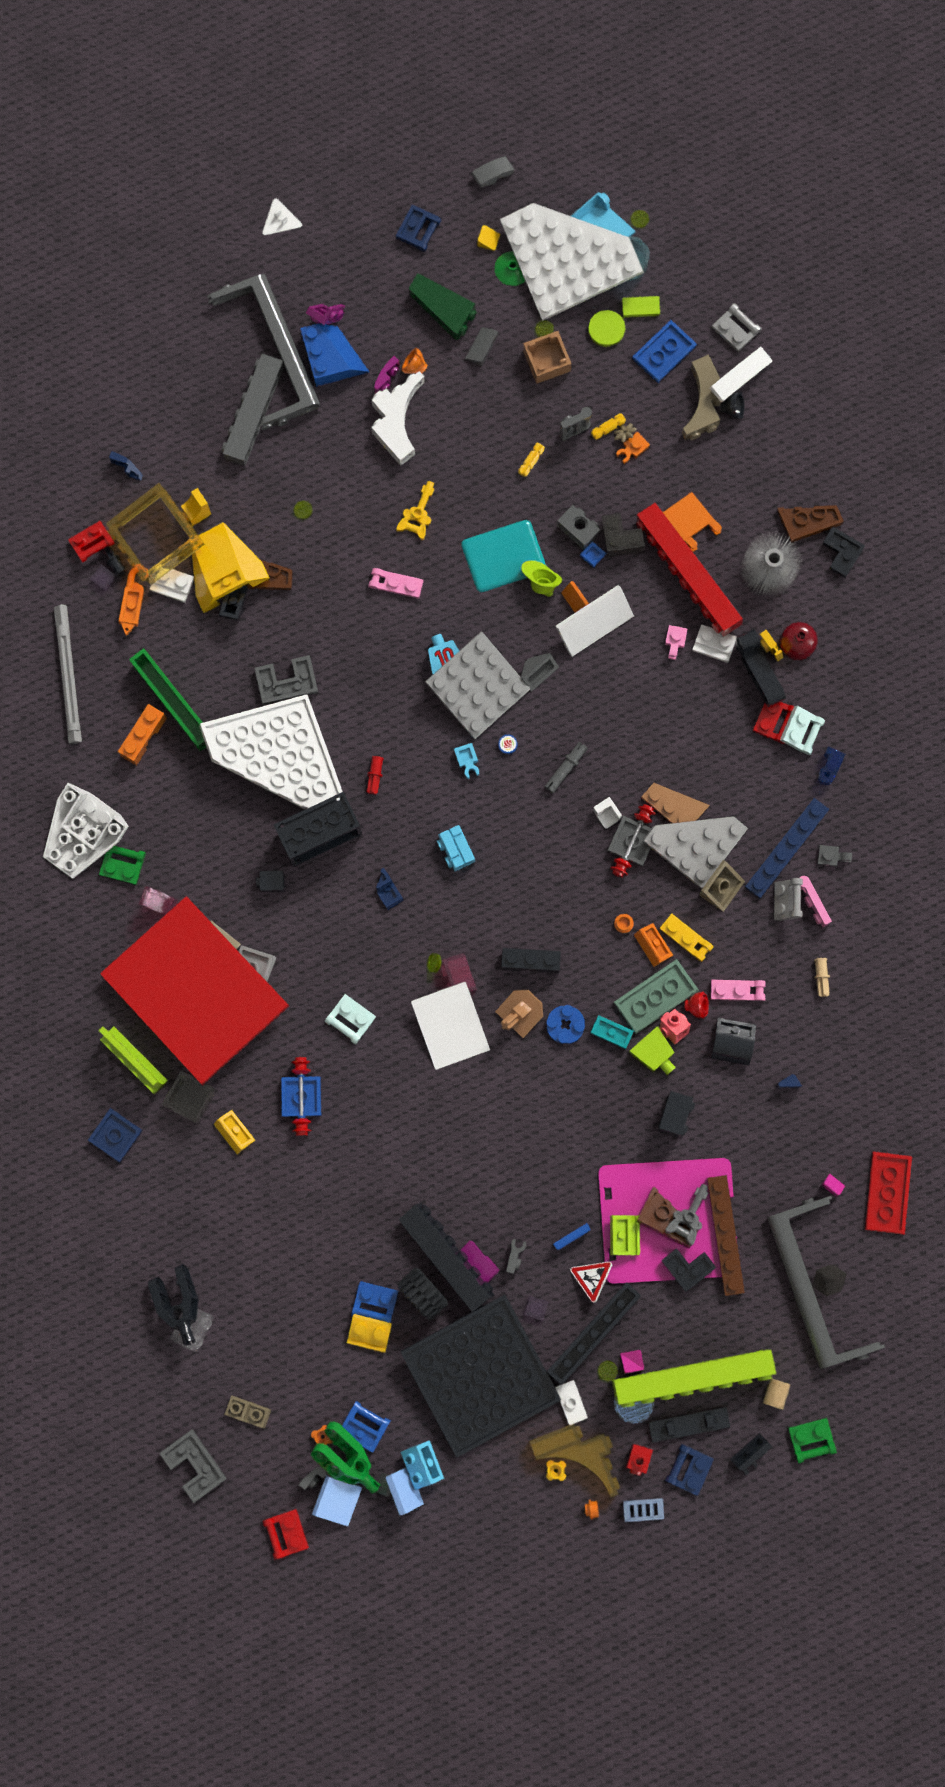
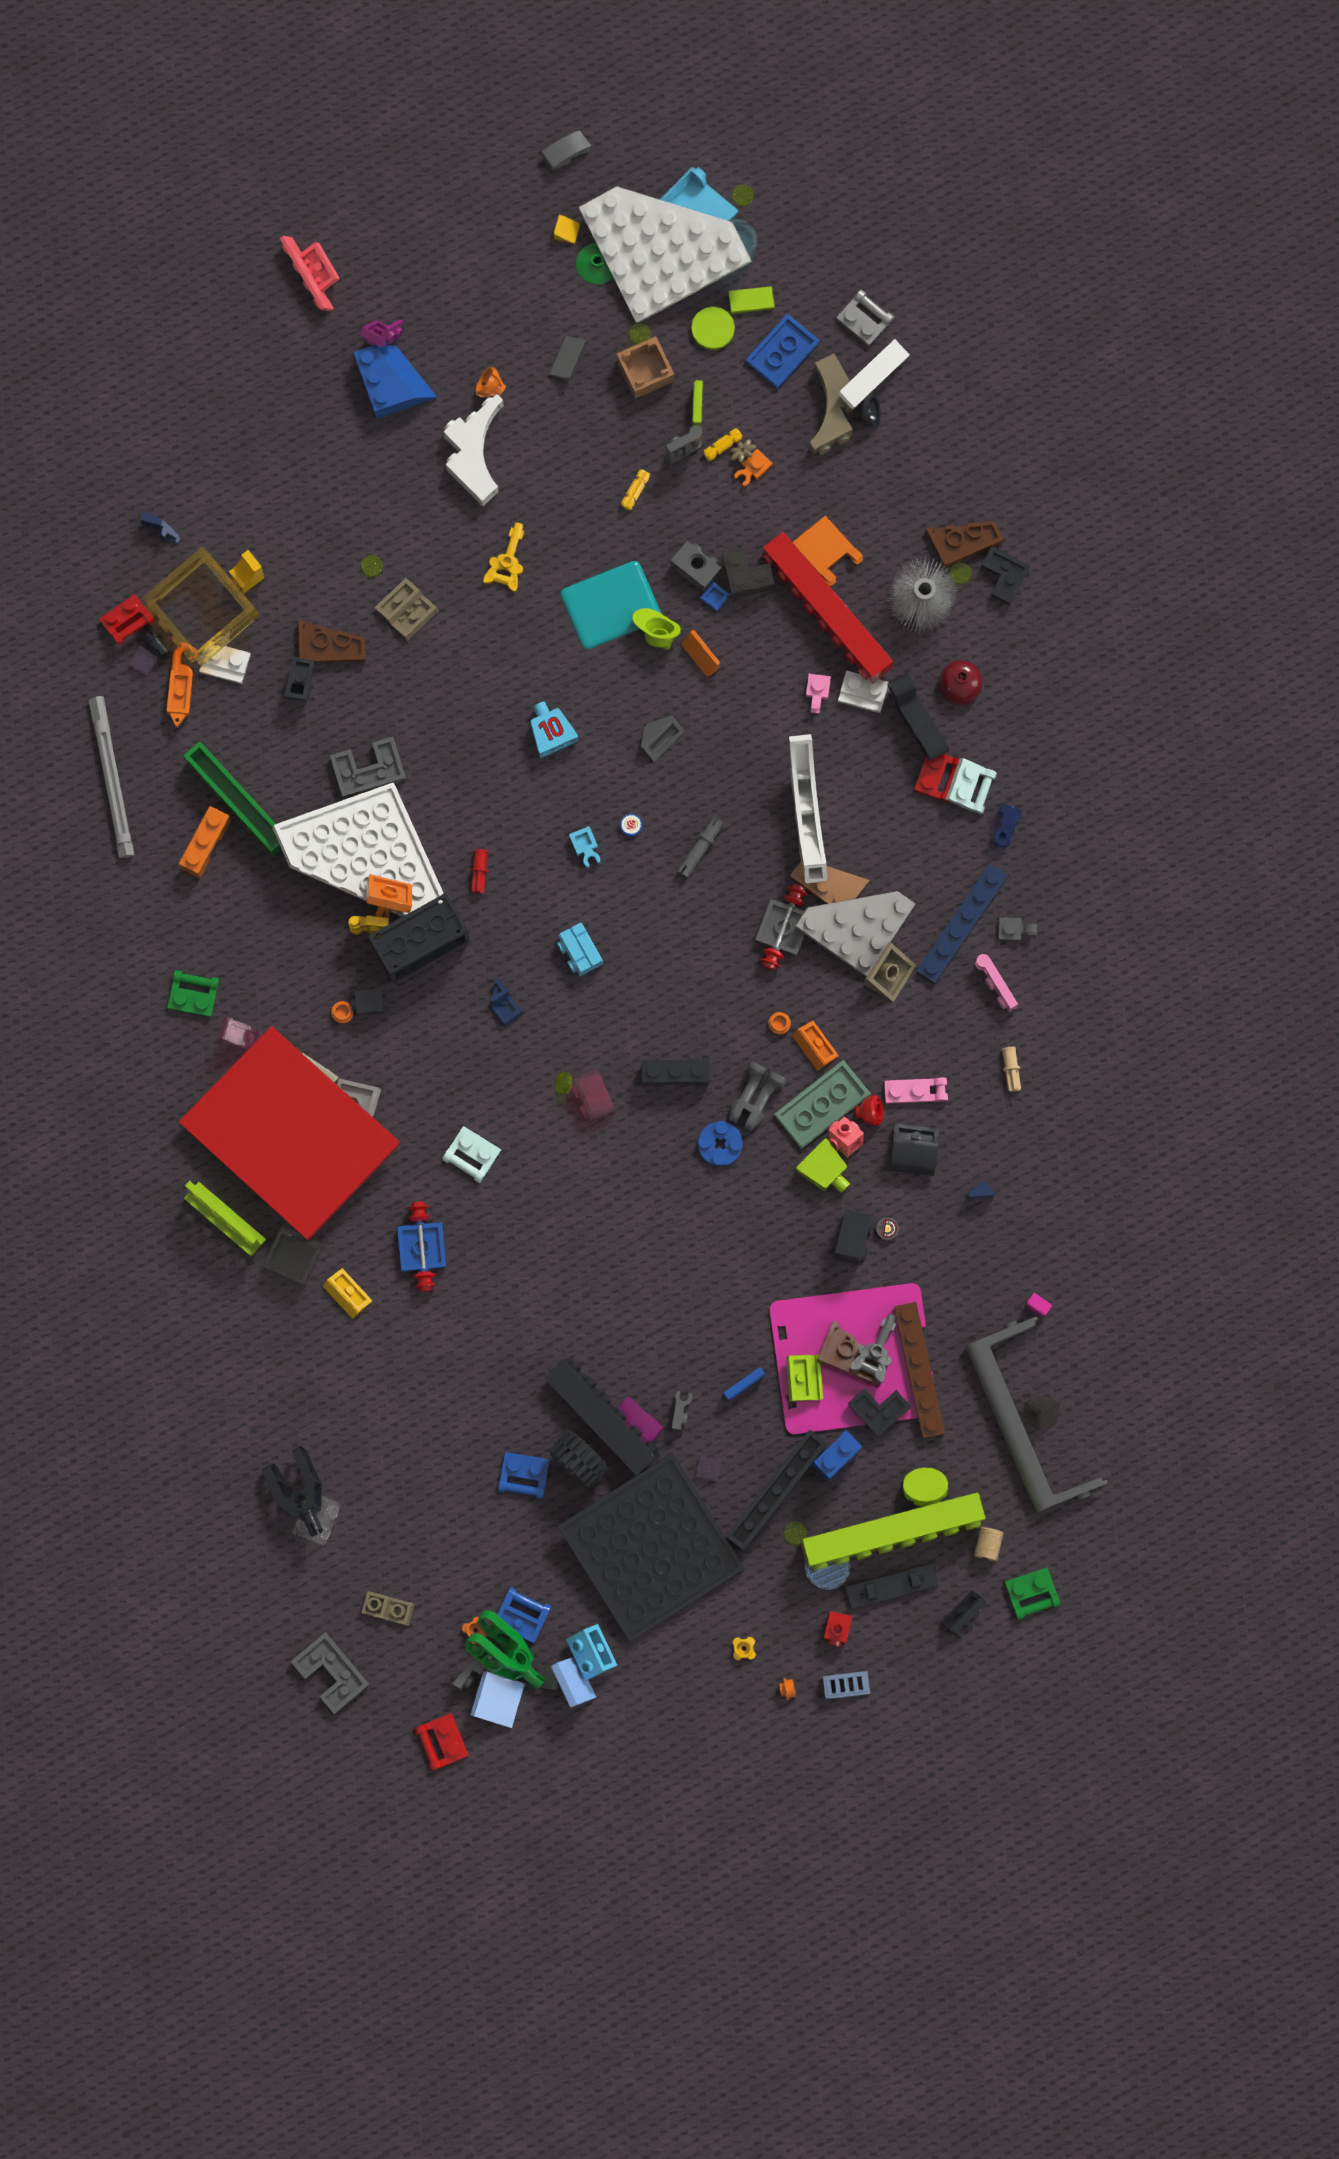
camera: 10 degrees left, 0 degrees up
white wedge [43,783,129,878] -> none
dark blue plate [88,1108,143,1163] -> none
yellow wedge [191,522,270,613] -> none
dark grey piece [207,274,320,430] -> none
dark grey brick [221,354,284,466] -> none
white piece [263,199,302,235] -> none
yellow plate [347,1314,392,1352] -> none
bright pink plate [368,568,423,599] -> none
magenta slope [374,356,400,394] -> none
dark blue plate [396,205,442,252] -> none
dark green slope [409,273,477,340] -> none
white sticker [411,982,490,1070] -> none
light grey plate [425,632,530,739] -> none
medium nougat piece [495,990,543,1038] -> none
clear yellow arch [529,1423,620,1497] -> none
white plate [555,1380,588,1425] -> none
white tile [556,585,634,656] -> none
piece [571,1262,612,1303] -> none
teal plate [590,1015,634,1049] -> none
white panel [593,797,622,829] -> none
dark pink slope [620,1350,644,1373] -> none
yellow plate [660,914,714,962] -> none
dark blue plate [665,1444,714,1496] -> none
yellow plate [760,630,783,662] -> none
light grey plate [774,878,803,921] -> none
red tile [865,1152,912,1235] -> none
none -> coral bracket [280,236,340,311]
none -> orange plate [331,1001,354,1024]
none -> yellow plate [348,916,390,938]
none -> orange tile [367,874,412,918]
none -> dark tan slope [375,578,439,641]
none -> lime tile [692,380,703,427]
none -> dark grey piece [729,1061,787,1131]
none -> white arch [789,734,827,883]
none -> blue brick [812,1430,862,1483]
none -> tile [876,1217,899,1241]
none -> lime tile [903,1467,948,1506]
none -> clear neon green piece [950,562,972,584]

